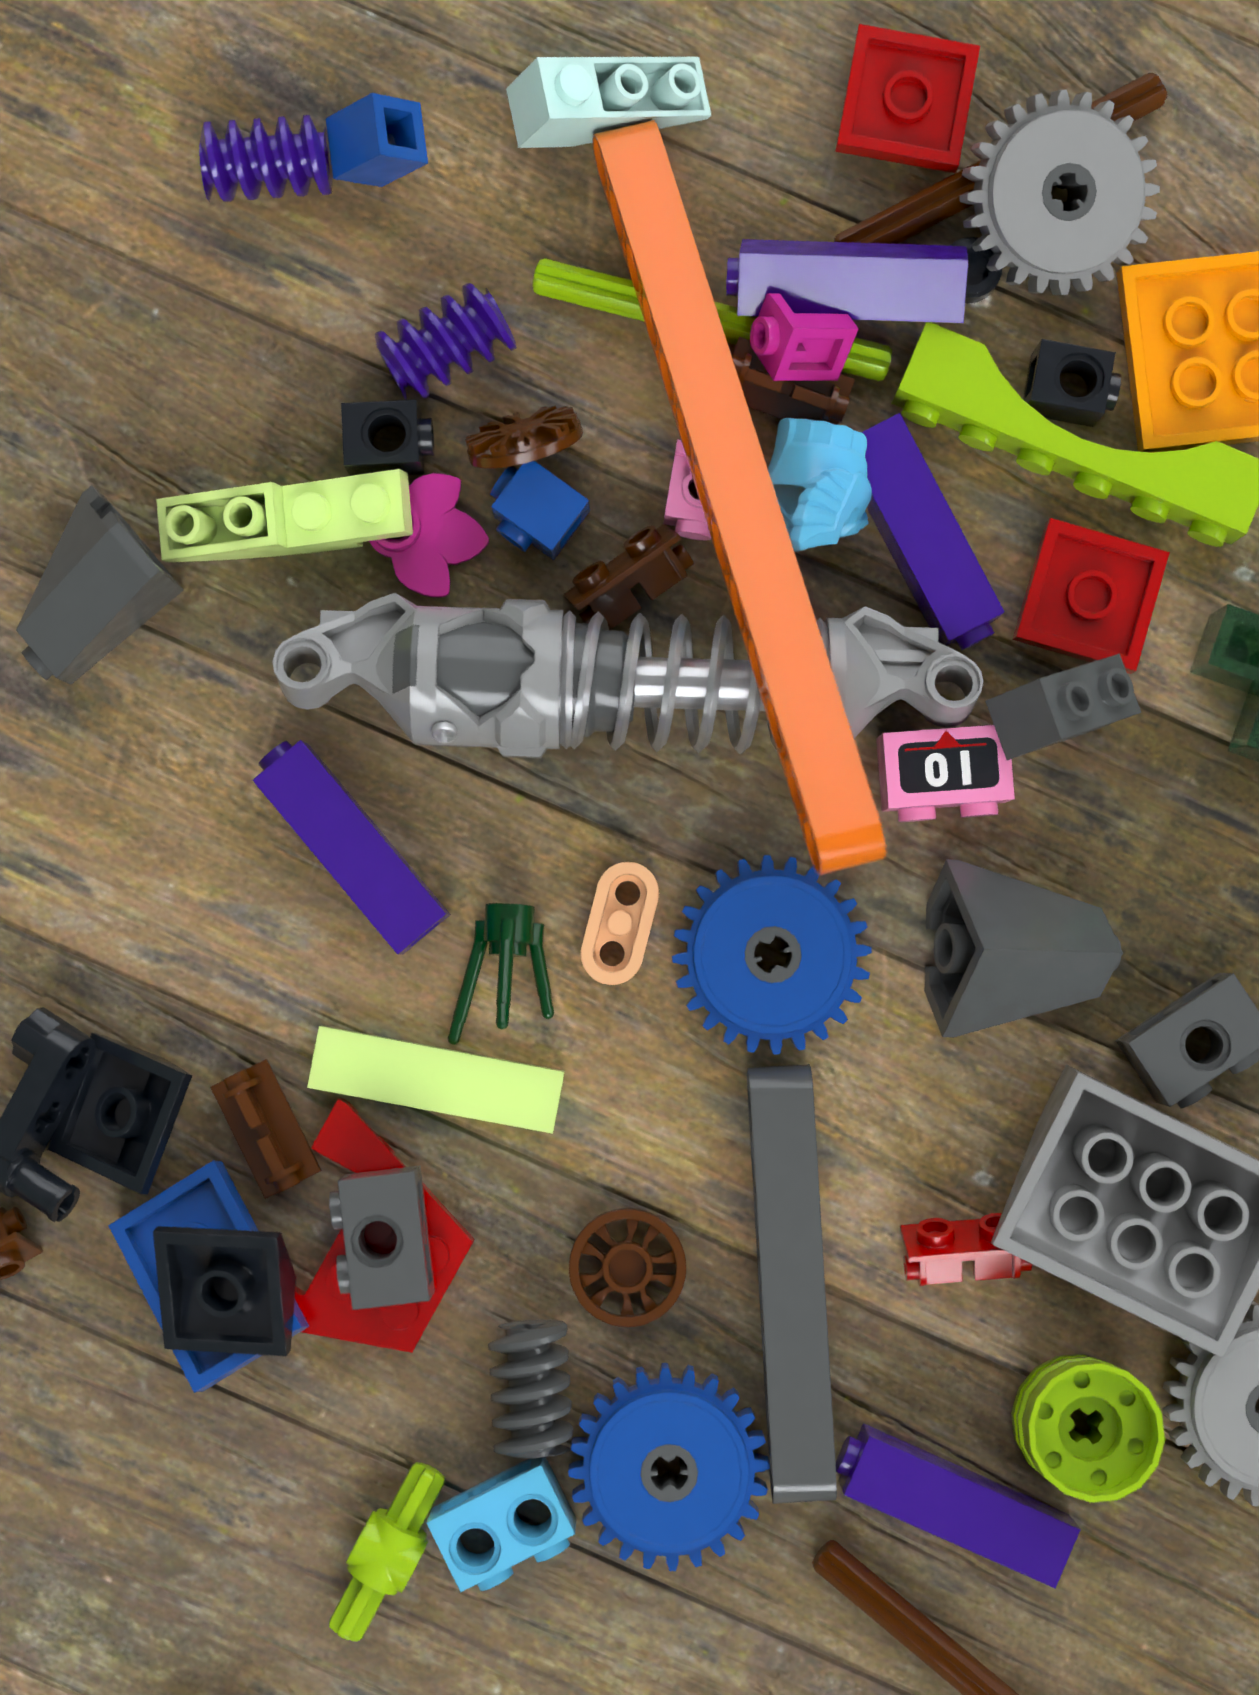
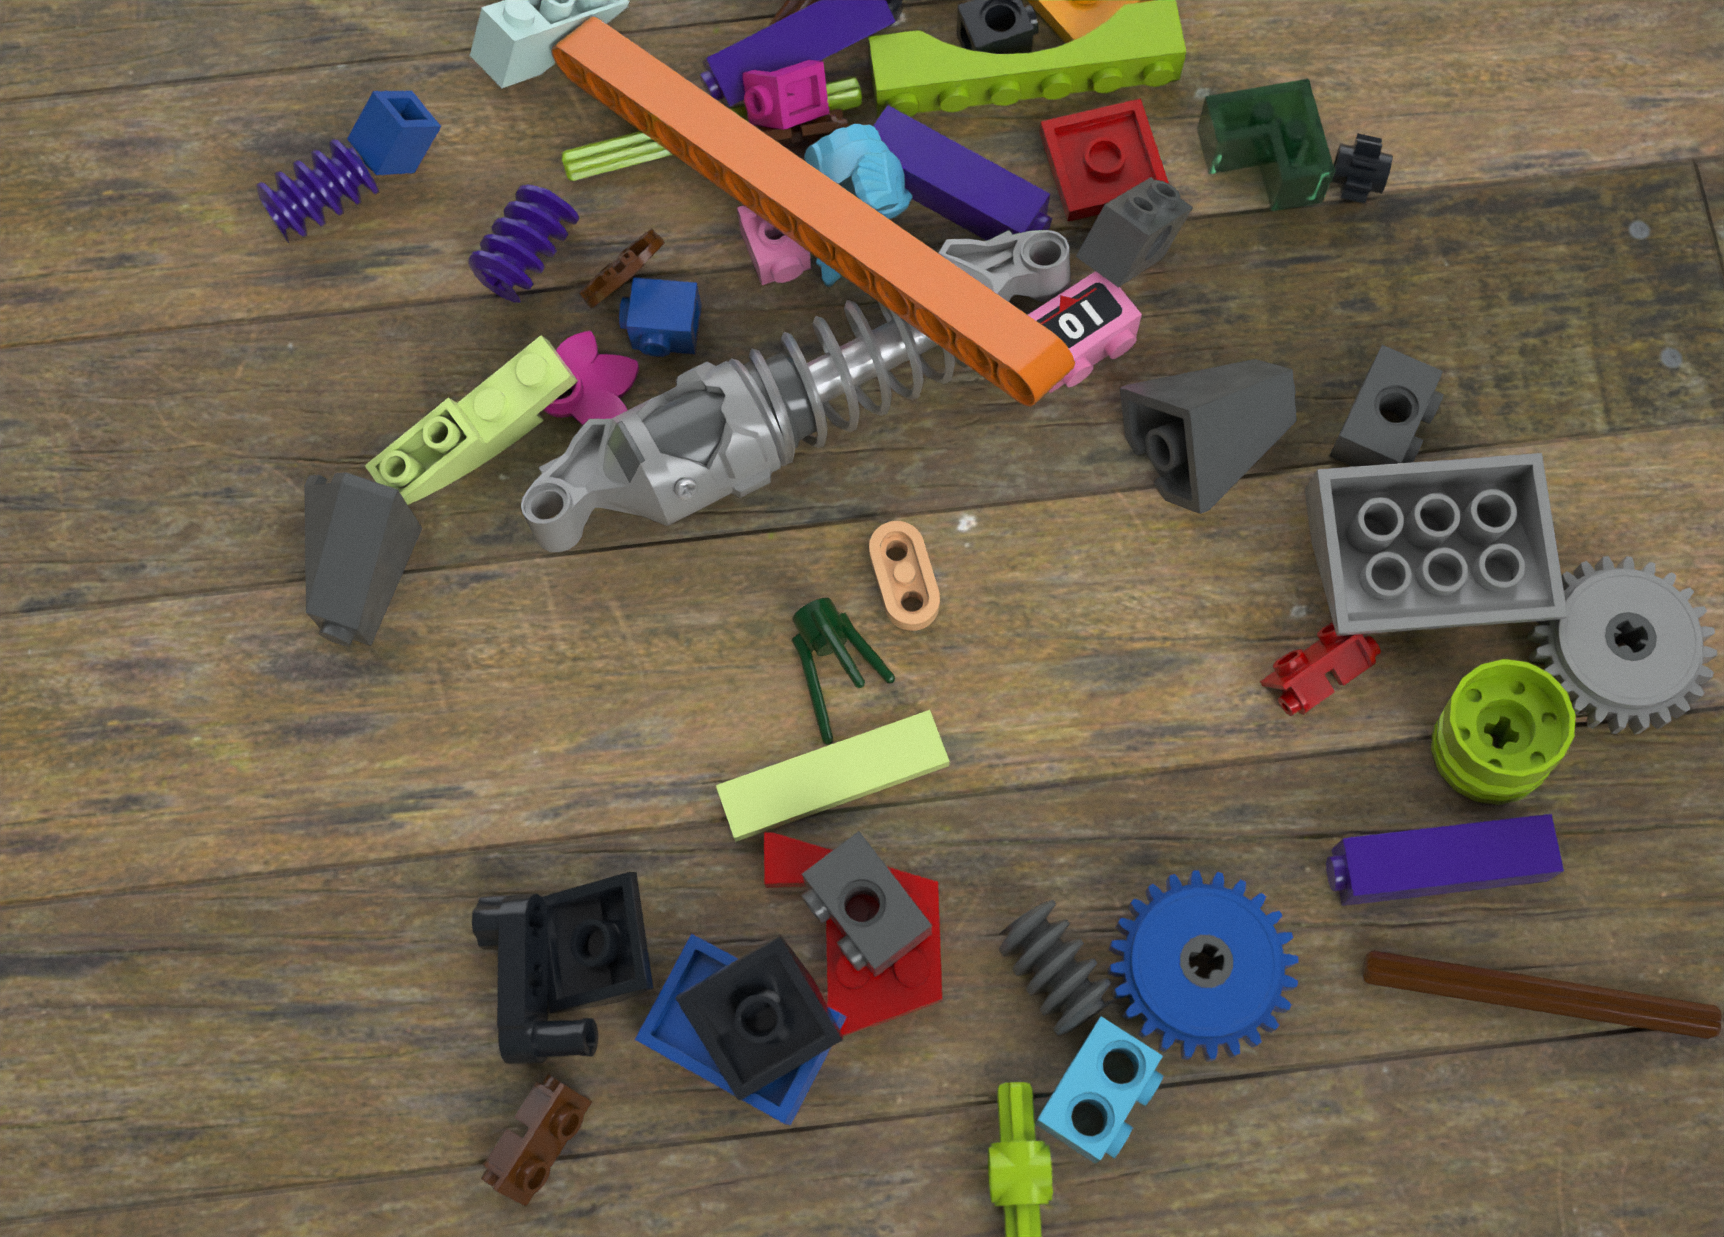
camera: 25 degrees left, 15 degrees down
reddish brown hinge [210,1059,322,1199] -> none
dark purple brick [252,740,451,955] -> none
black brick [341,400,434,476] -> none
reddish brown hinge [563,524,694,631] -> none
reddish brown wheel [569,1208,686,1327] -> none
blue gear [672,855,872,1055] -> none
dark grey beam [747,1064,837,1504] -> none

